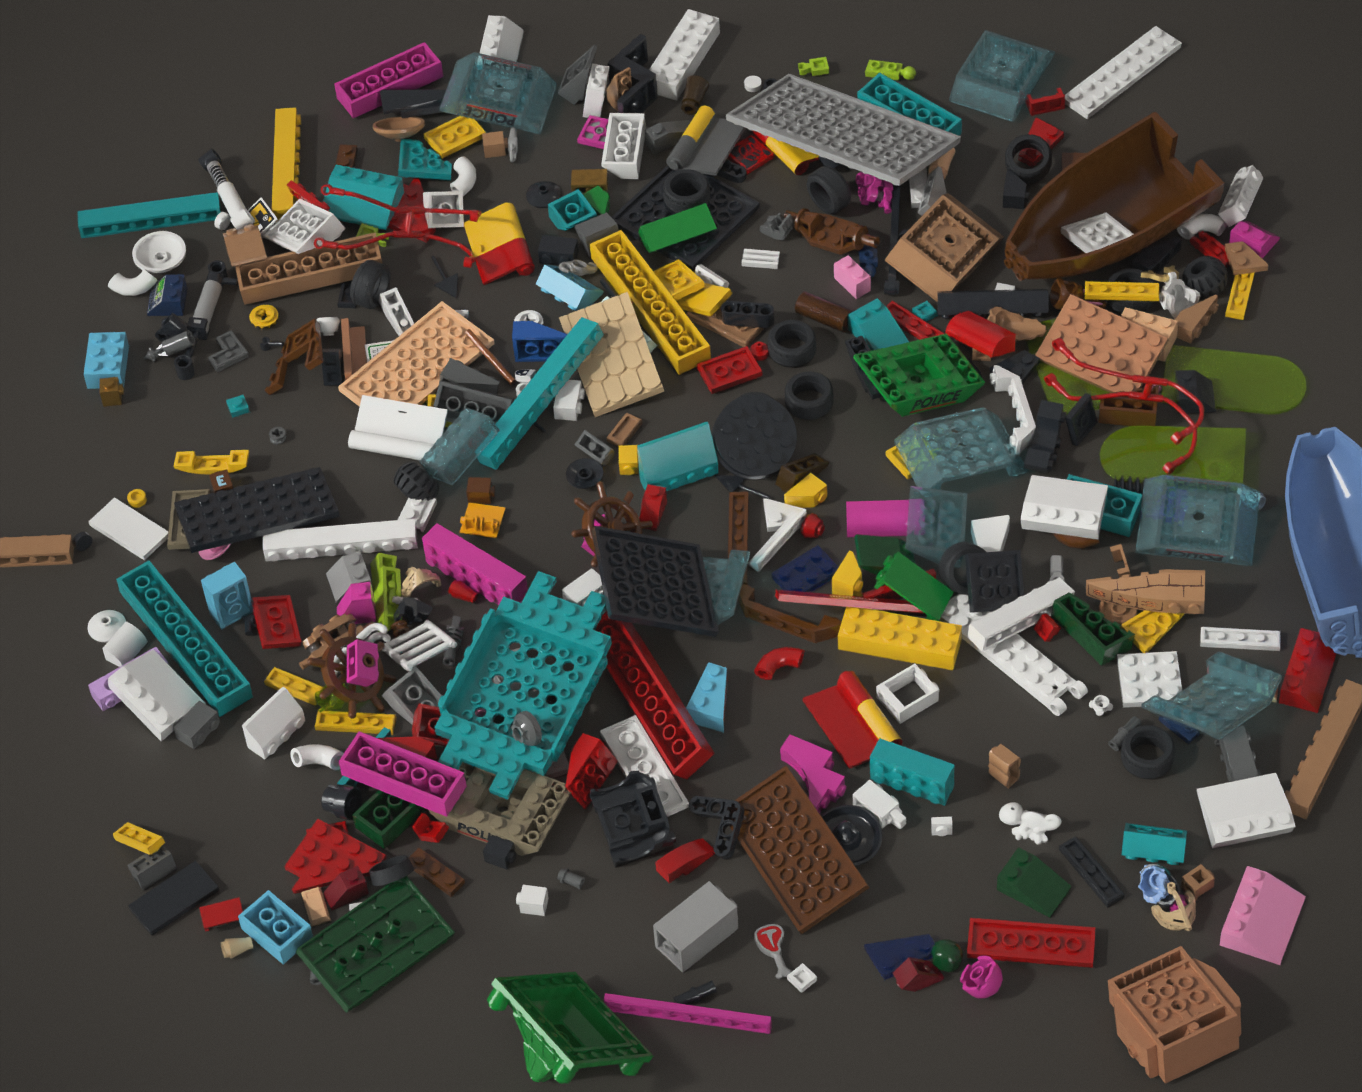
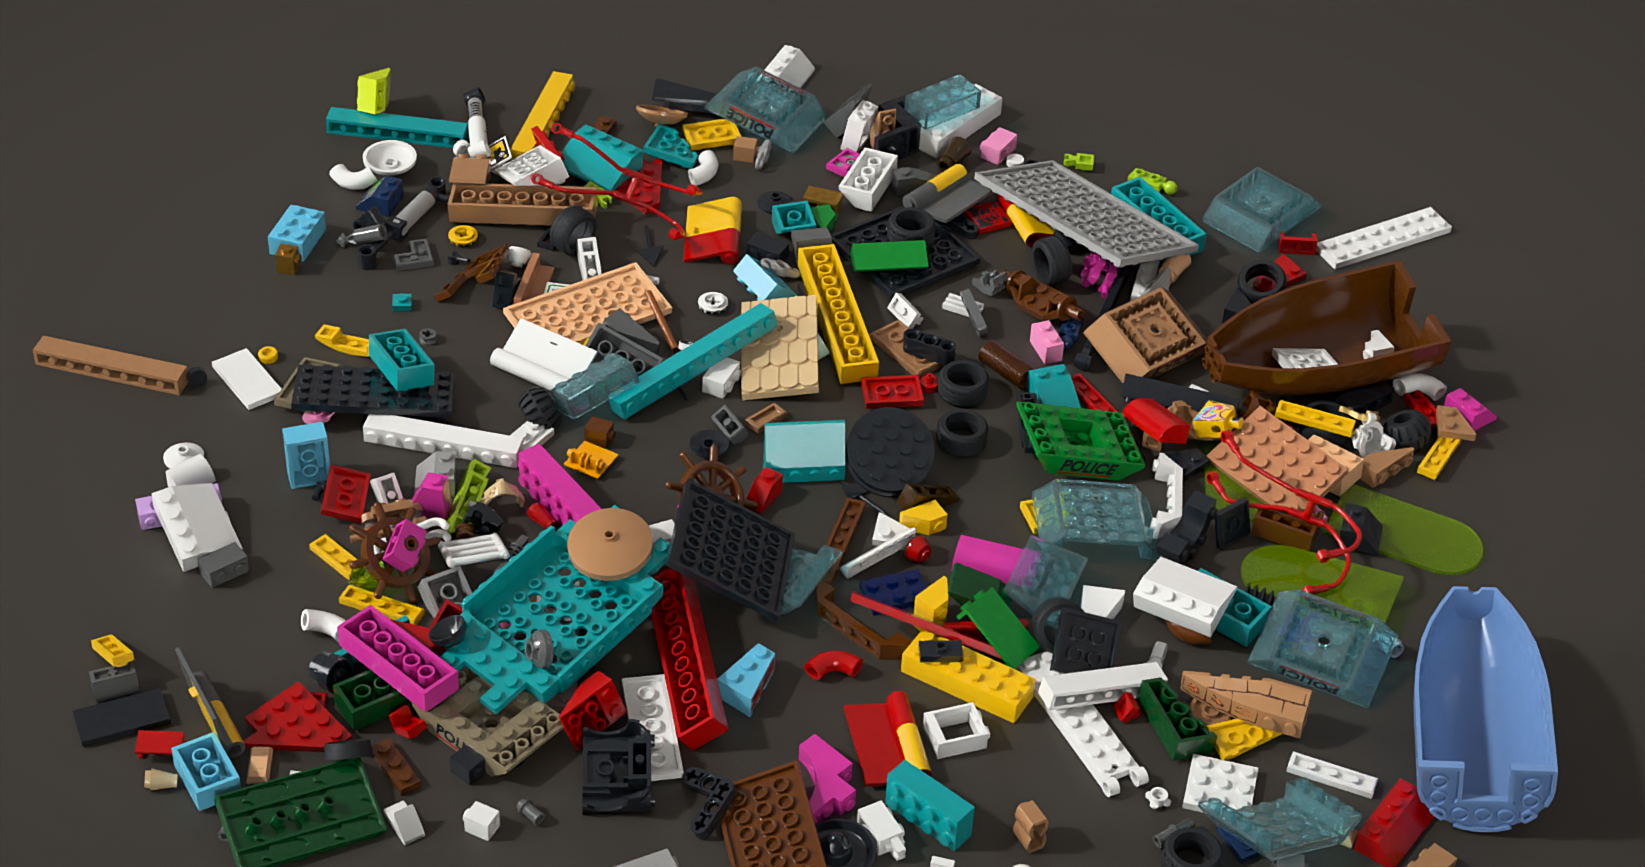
camera: 10 degrees right, 10 degrees down
teal brick [116,561,253,717] -> none
reddish brown brick [209,469,233,493] -> none
white slope [242,687,305,759] -> none
dark red slope [323,866,369,911] -> none
dark pink brick [334,42,443,118] -> none
white slope [423,191,464,228] -> none
blue slope [512,321,567,362] -> none
yellow brick [619,445,639,475] -> none
yellow plate [653,260,705,301] -> none
red slope [655,838,715,884] -> none
yellow tile [676,283,732,316] -> none
teal tile [912,301,938,322] -> none
medium nougat piece [1110,544,1131,578] -> none
white brick [1218,165,1263,227] -> none
none -> dark grey door [175,647,246,758]
none -> neon yellow slope [357,68,391,114]
none -> teal brick [369,329,435,391]
none -> white slope [370,472,403,504]
none -> white slope [383,800,425,845]
none -> black piece [428,615,467,648]
none -> medium nougat dish [567,508,653,581]
none -> clear light blue brick [904,74,981,130]
none -> black plate [918,640,963,662]
none -> dark grey beam [960,288,988,337]
none -> bright pink brick [980,127,1017,165]
none -> yellow torso [1193,400,1244,438]
none -> white arch [1363,330,1394,359]

